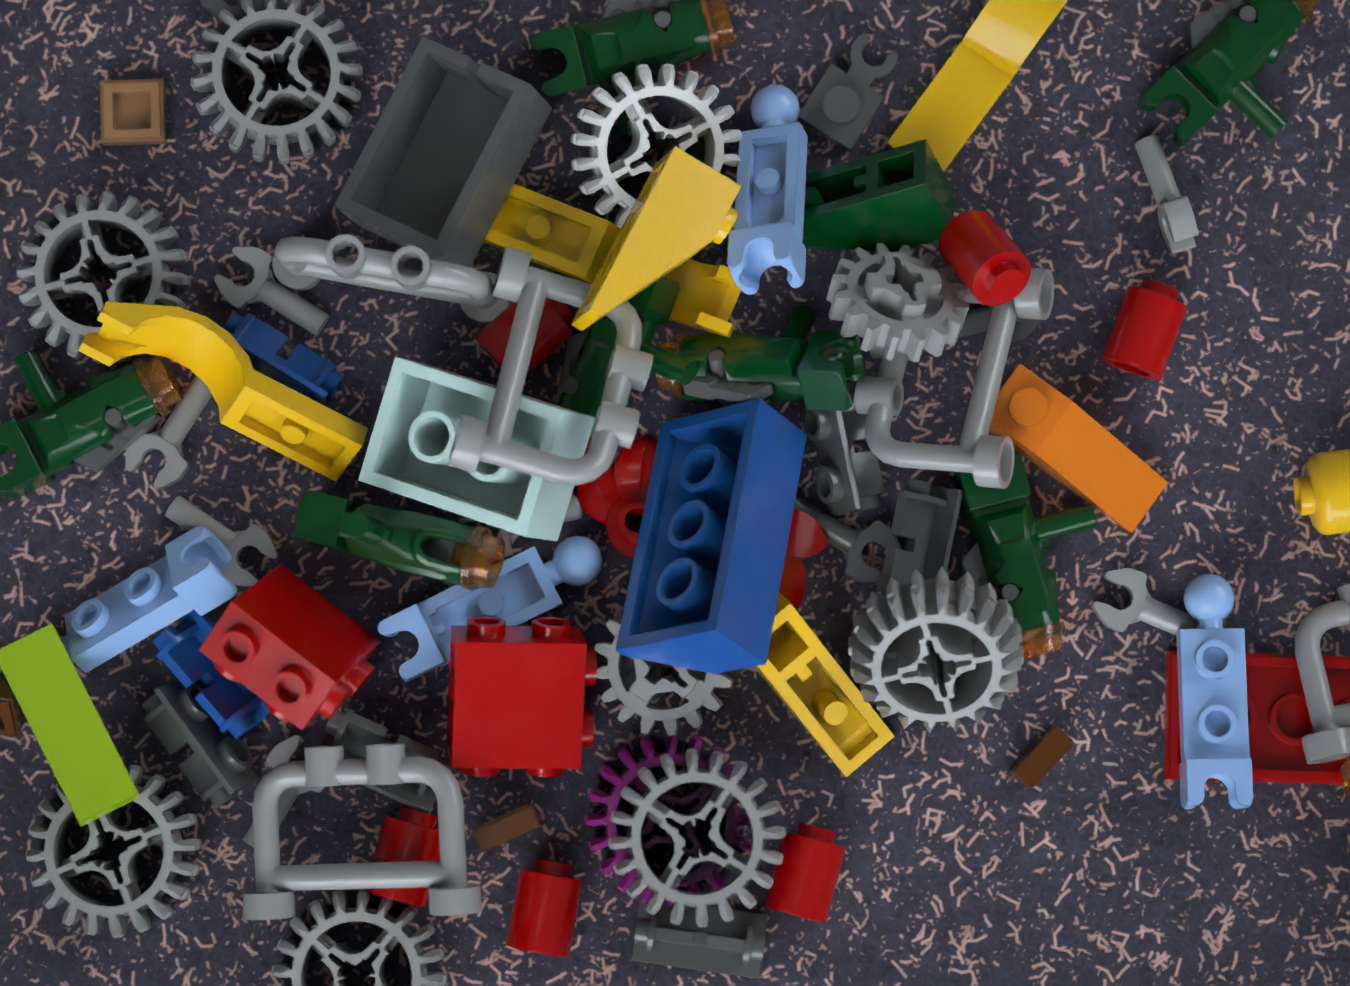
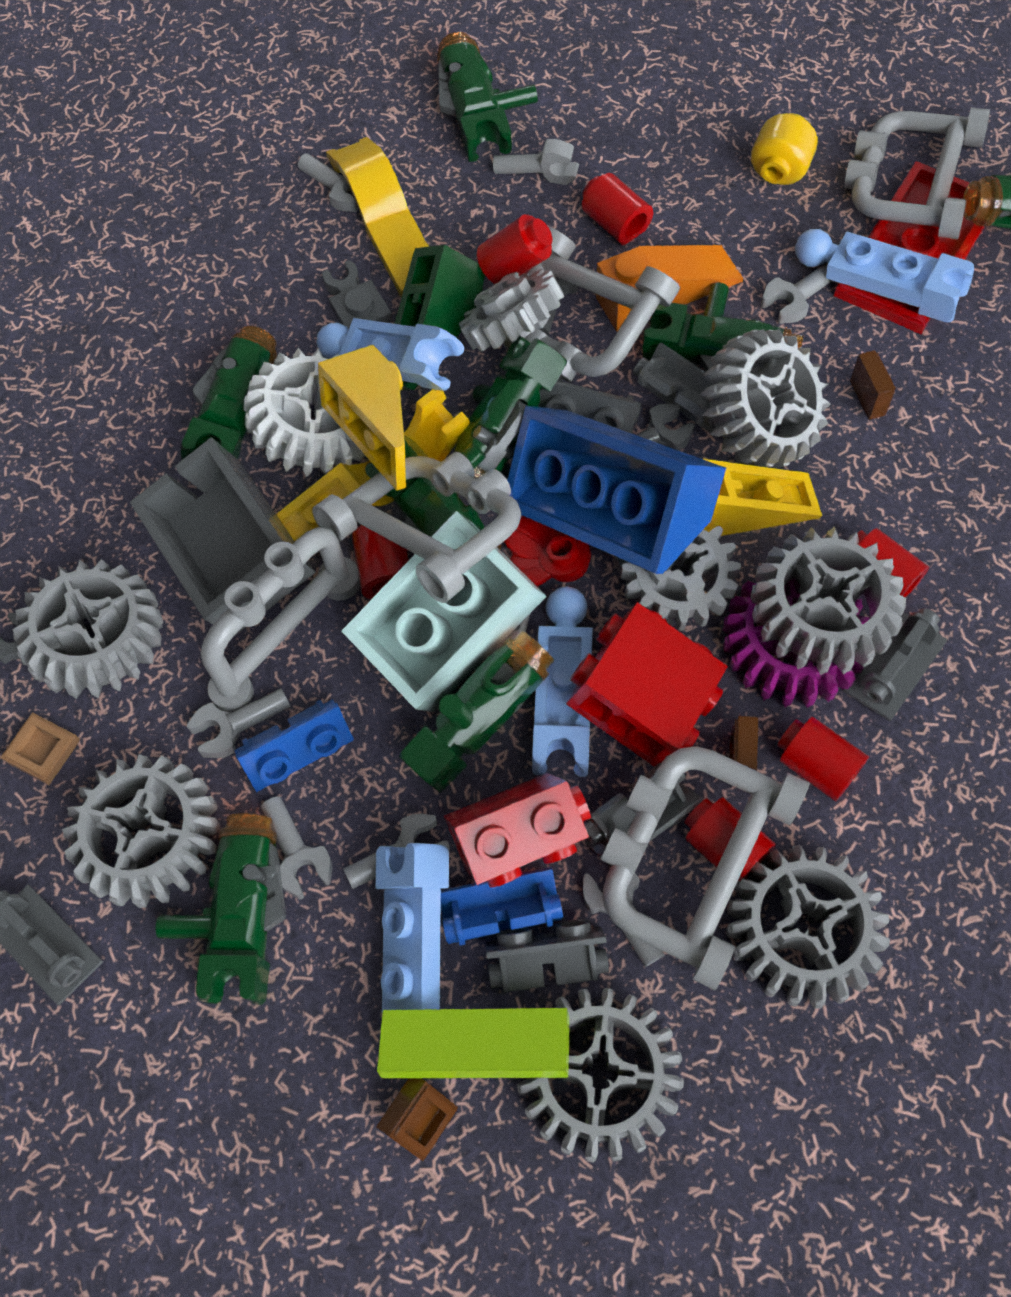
camera: 60 degrees left, 20 degrees down
yellow piece [78,301,368,481] -> none

